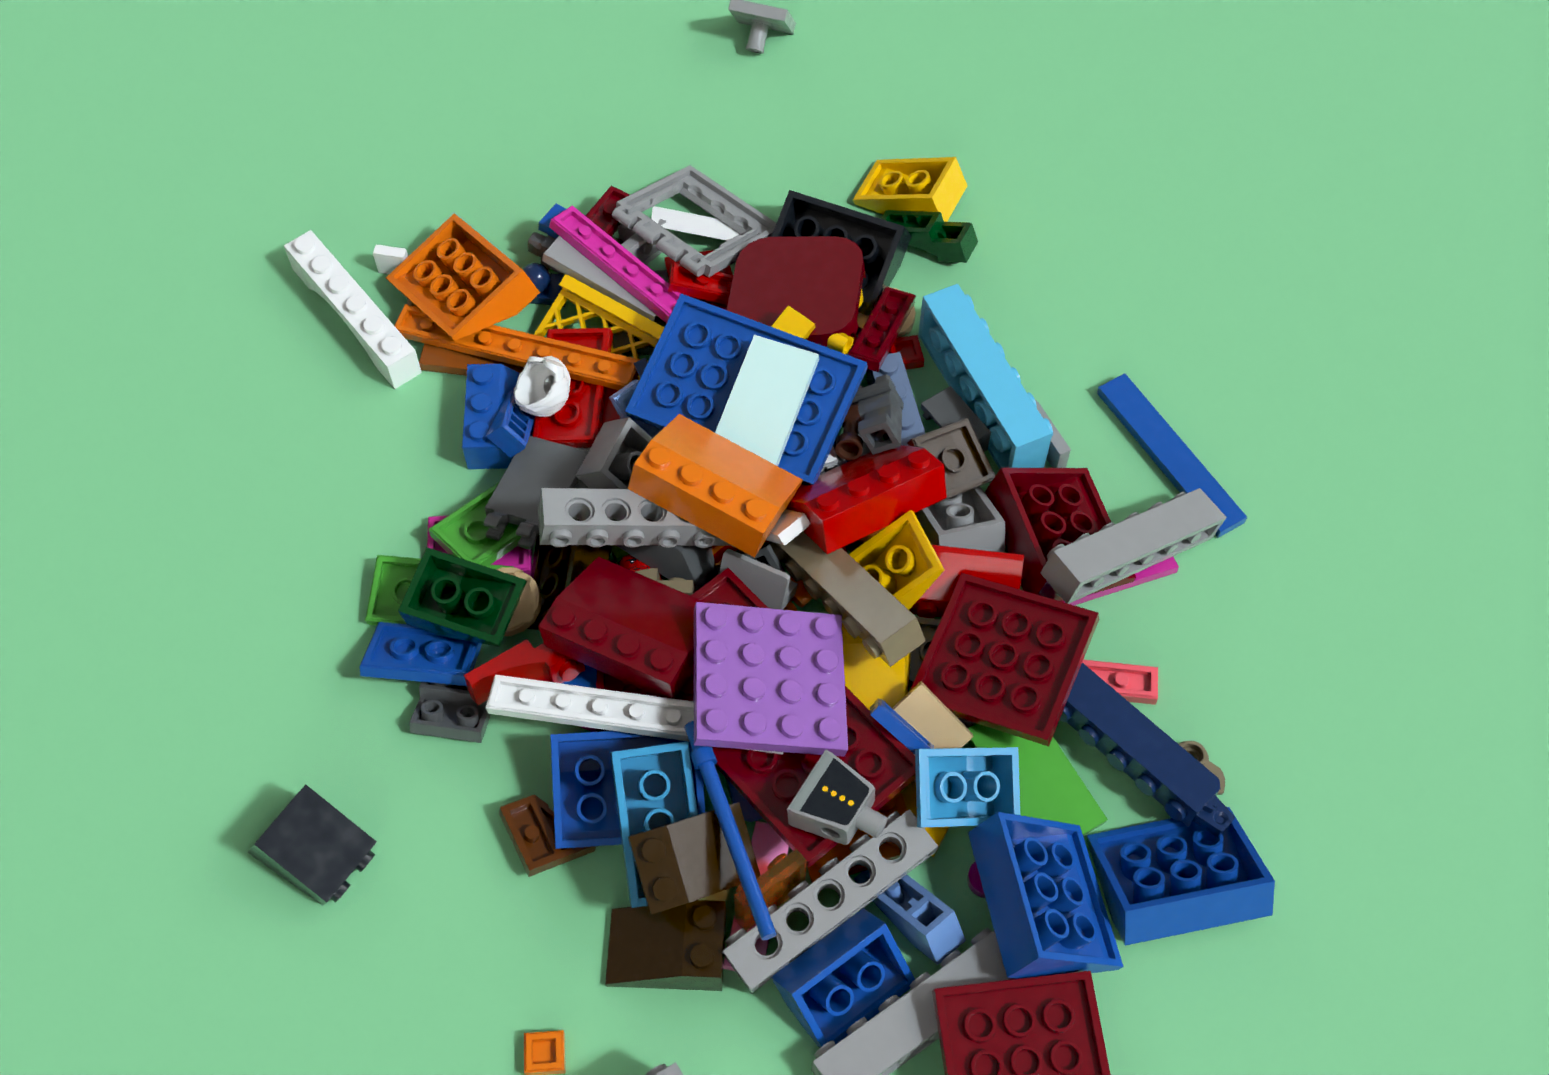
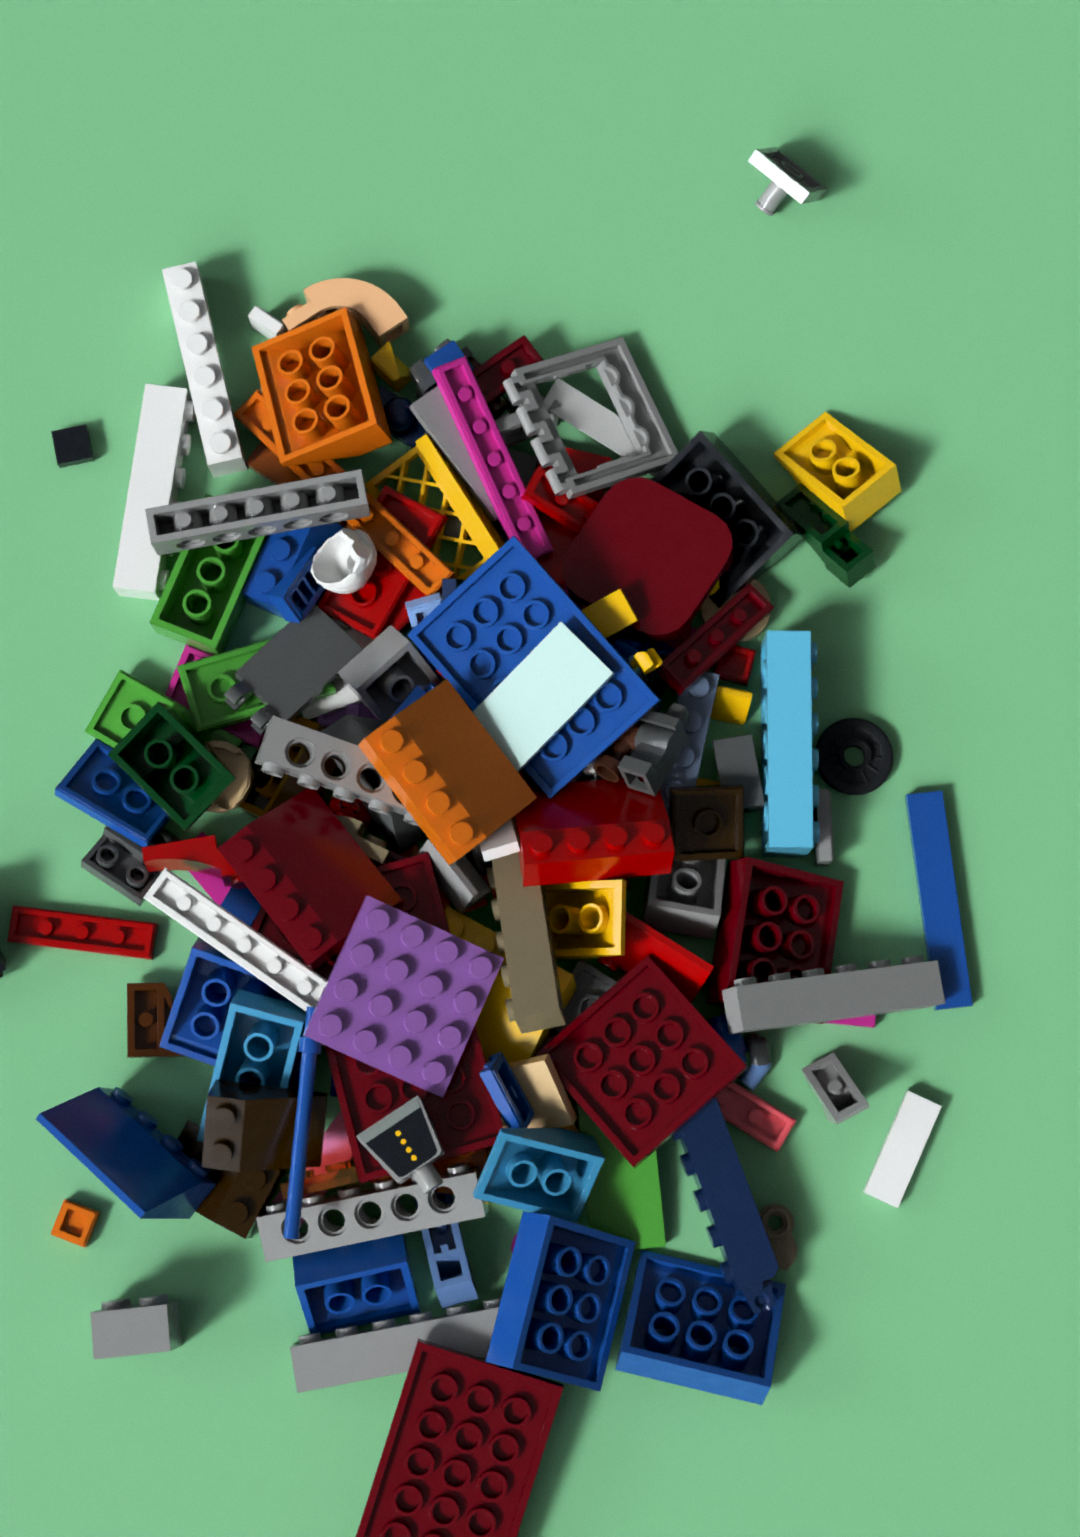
camera: 25 degrees right, 20 degrees up
none -> red tile [7,905,158,960]
none -> blue slope [36,1087,217,1219]
none -> black tile [51,424,94,468]
none -> white brick [113,383,196,601]
none -> light grey brick [145,469,371,555]
none -> bright green brick [149,494,268,655]
none -> light nougat arch [282,278,410,348]
none -> yellow slope [371,341,412,392]
none -> yellow slope [711,686,753,725]
none -> arm [739,1034,772,1091]
none -> light grey slope [802,1052,869,1125]
none -> black wheel [815,718,893,795]
none -> white tile [863,1091,942,1208]

